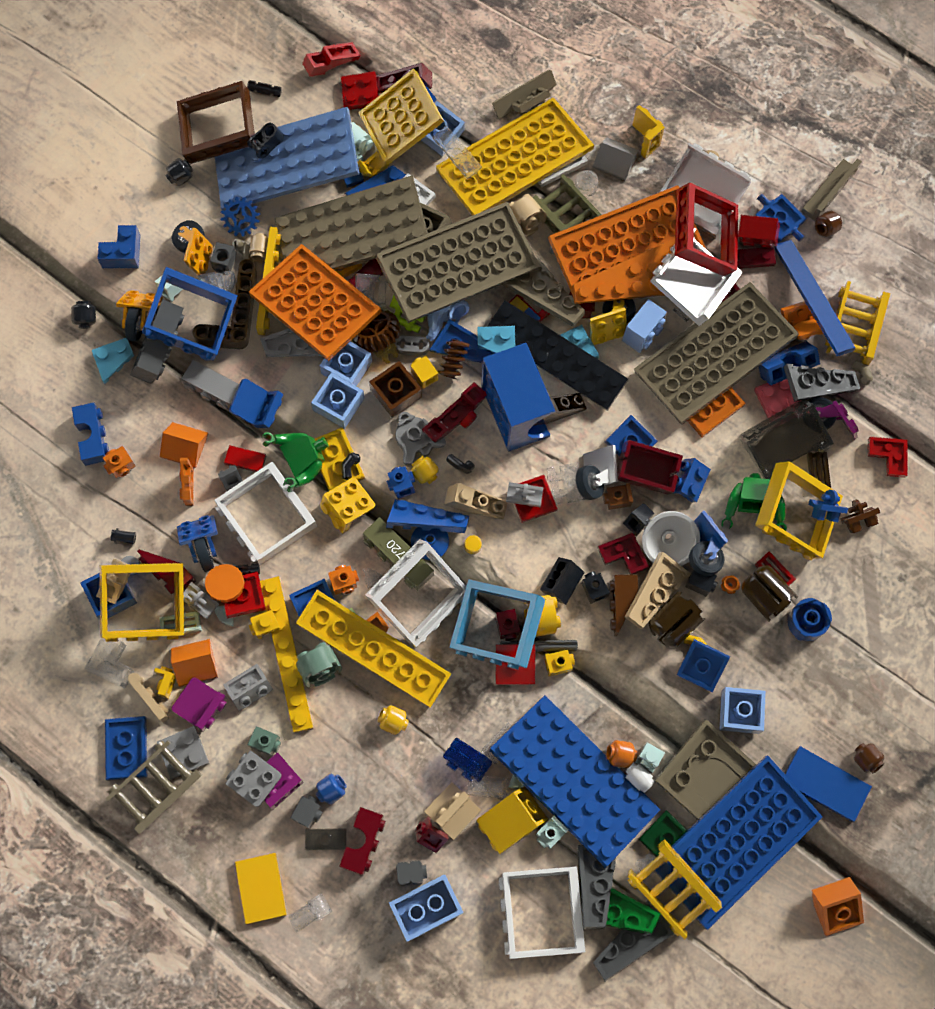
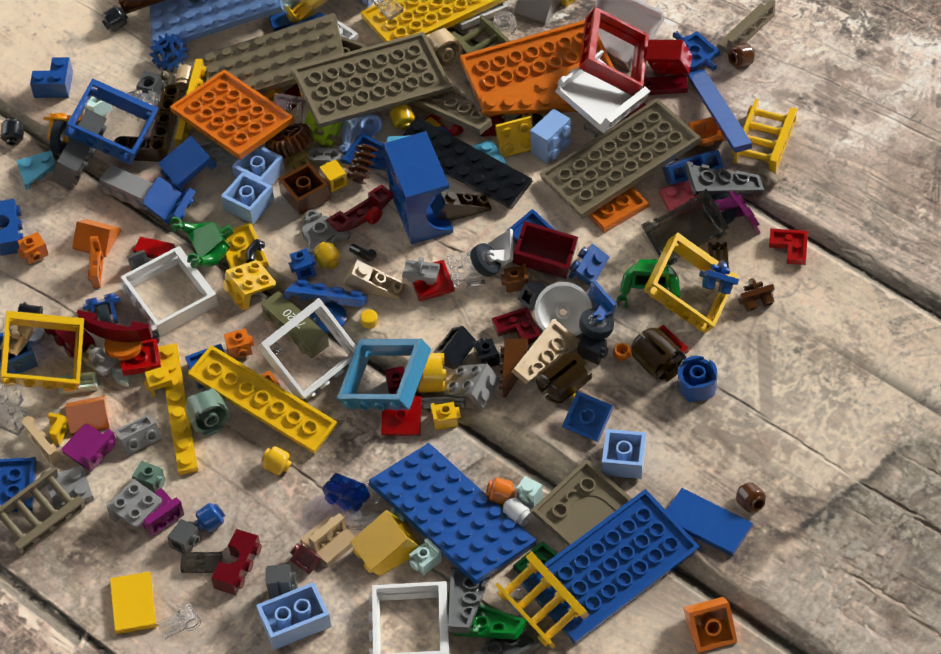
camera: 10 degrees right, 20 degrees down
light orange plate [172,220,213,278] -> none
none -> dark red slope [77,310,153,342]
none -> blue panel [158,136,217,193]
none -> yellow head [389,104,415,131]
none -> light grey bracket [444,364,499,409]

